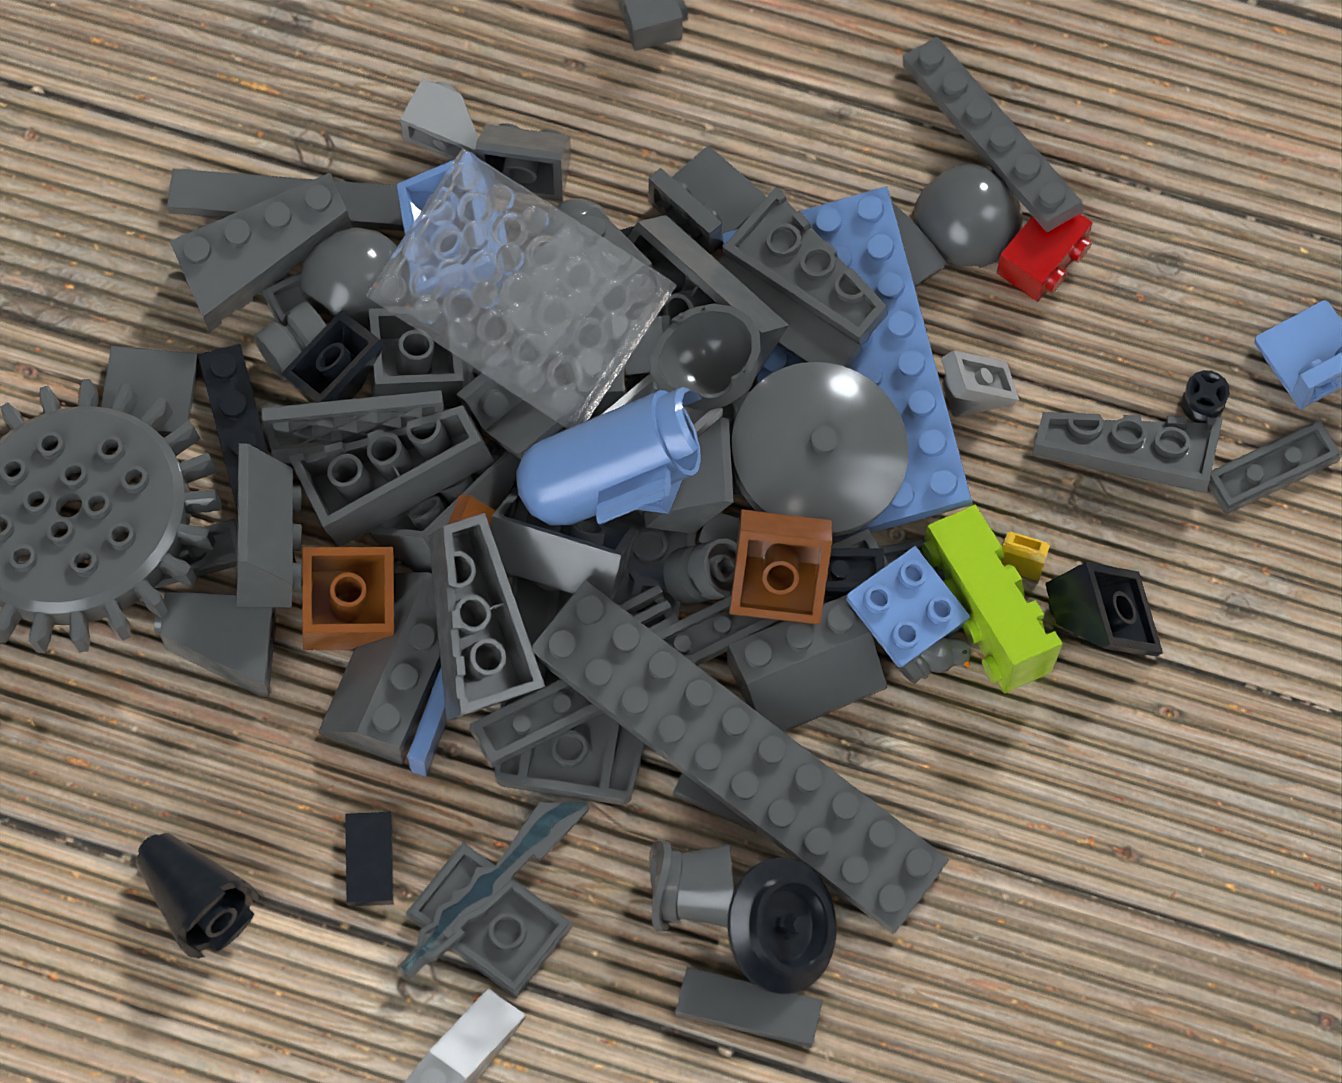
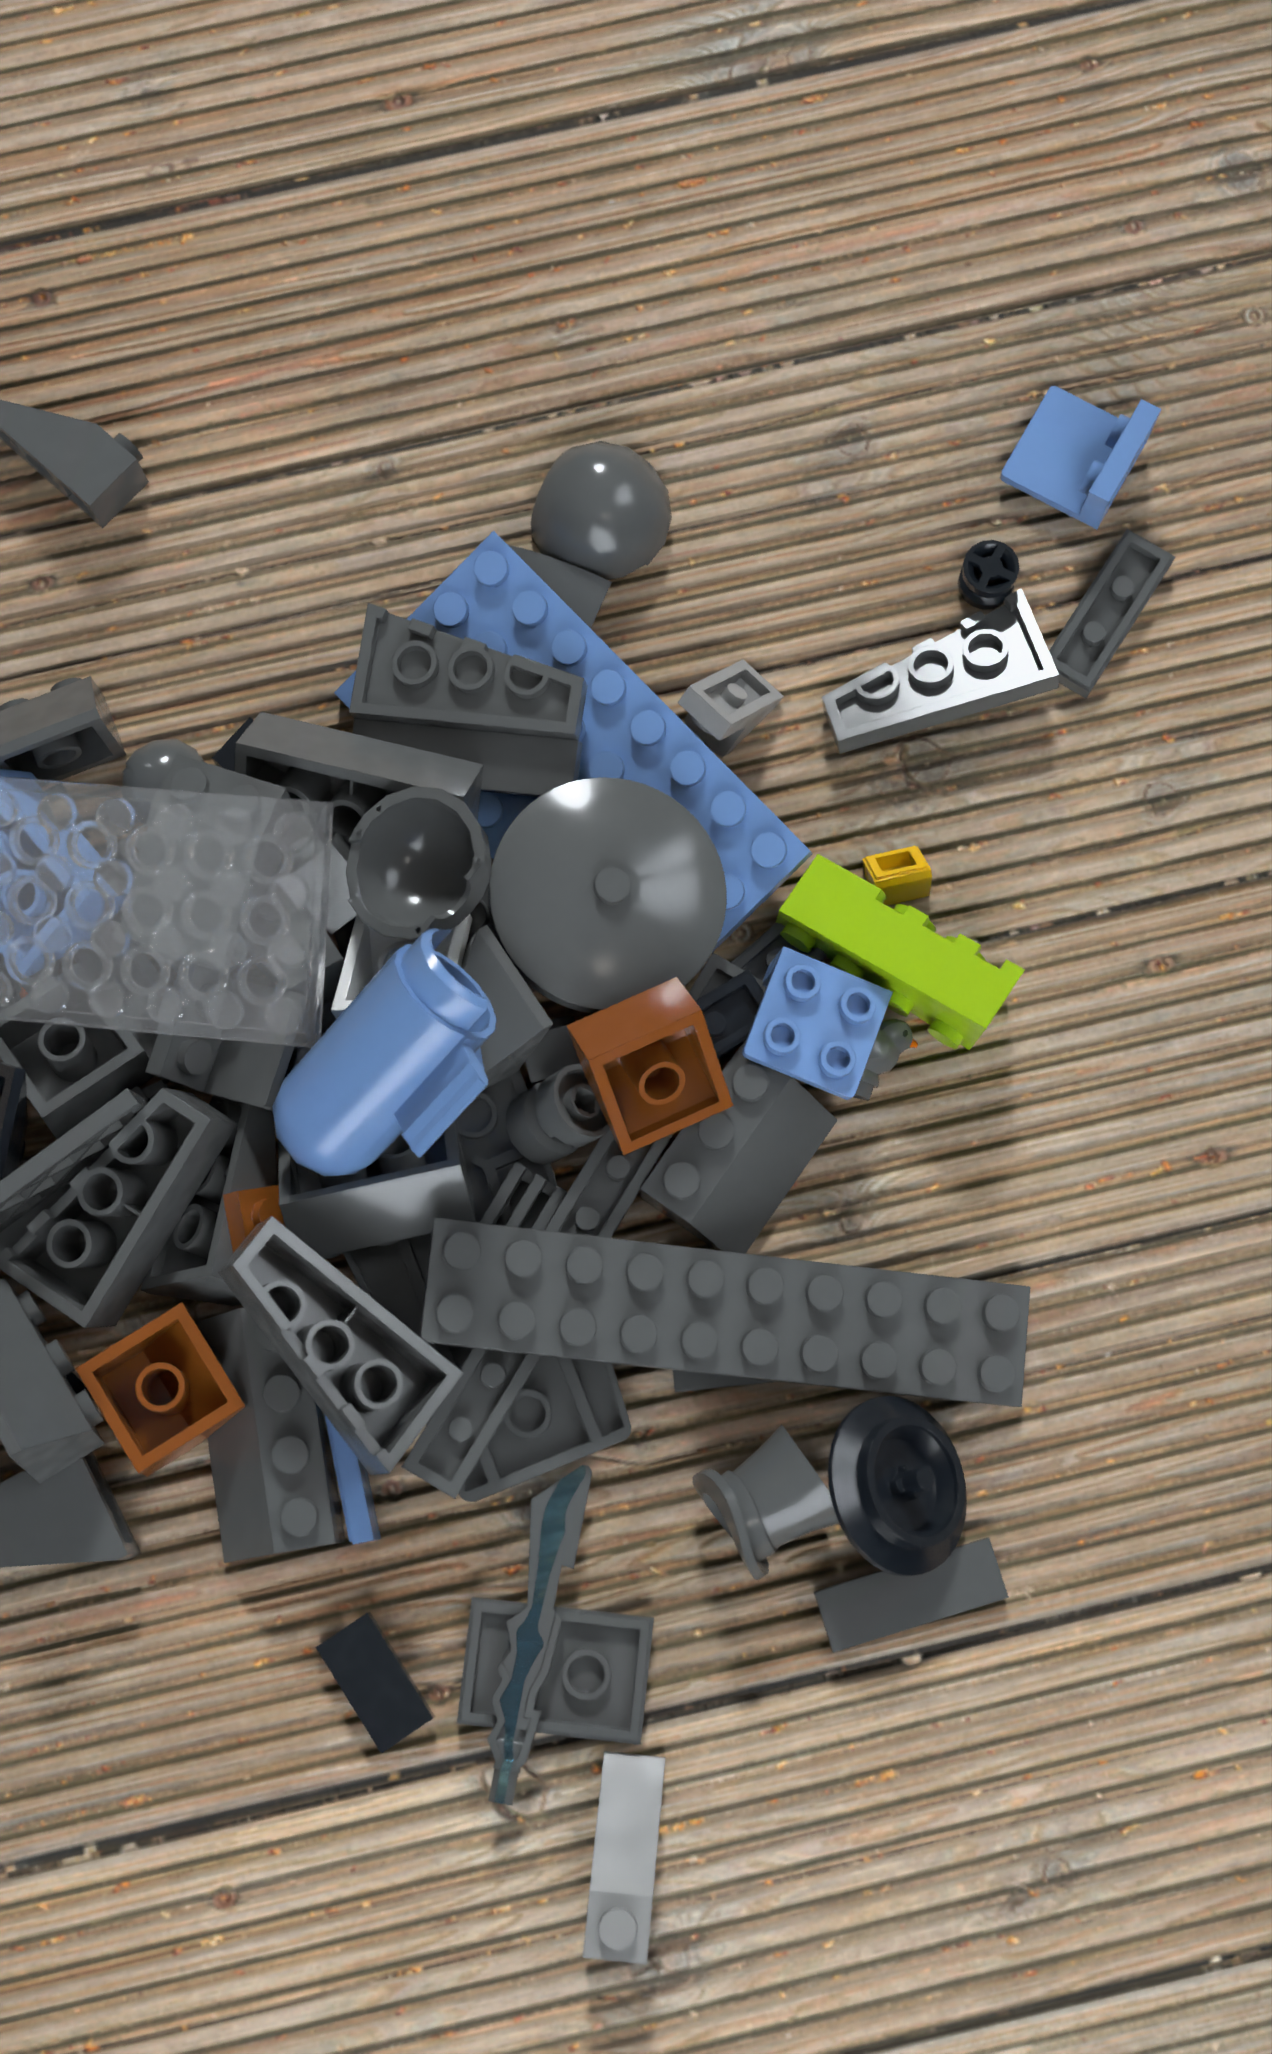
camera: 25 degrees left, 10 degrees up
black cone [136,833,259,959] -> none
dark grey bracket [648,146,767,255] -> none
dark grey plate [902,36,1083,232] -> none
red brick [996,214,1093,302] -> none
black slope [1045,562,1163,657] -> none

